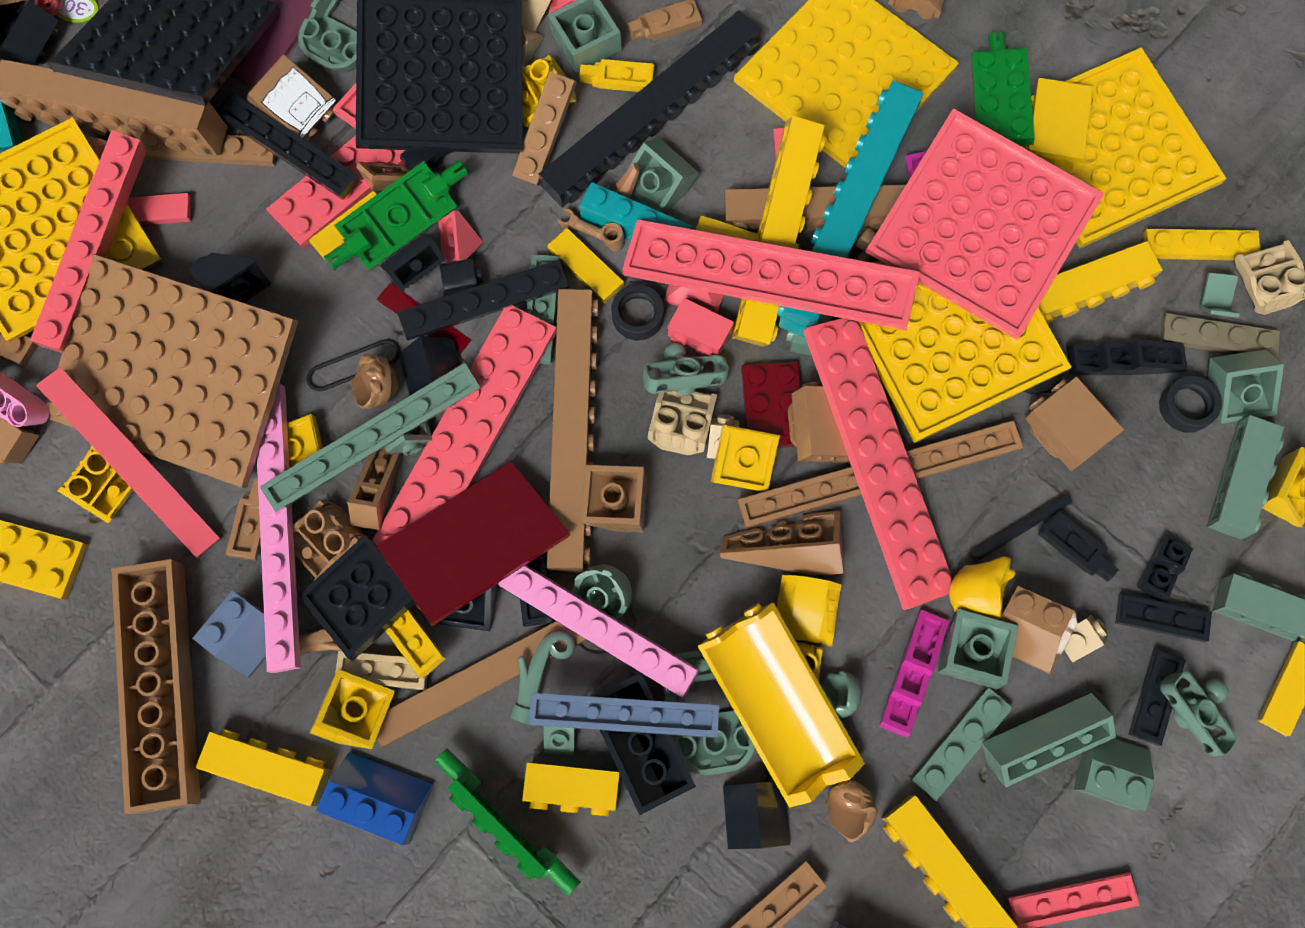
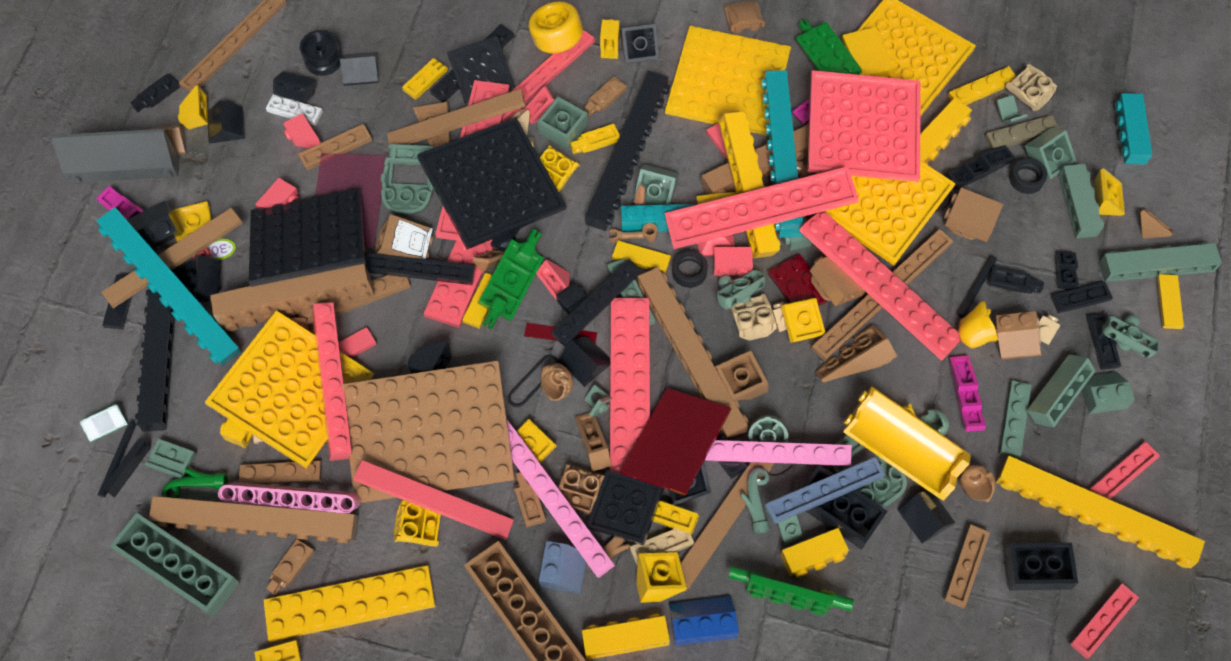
camera: 30 degrees left, 10 degrees down
sand green plate [259,363,480,512] -> none
black brick [379,233,446,291] -> none
medium nougat plate [512,71,577,186] -> none
yellow slope [776,575,842,647] -> none
sand green slope [938,609,1018,690] -> none

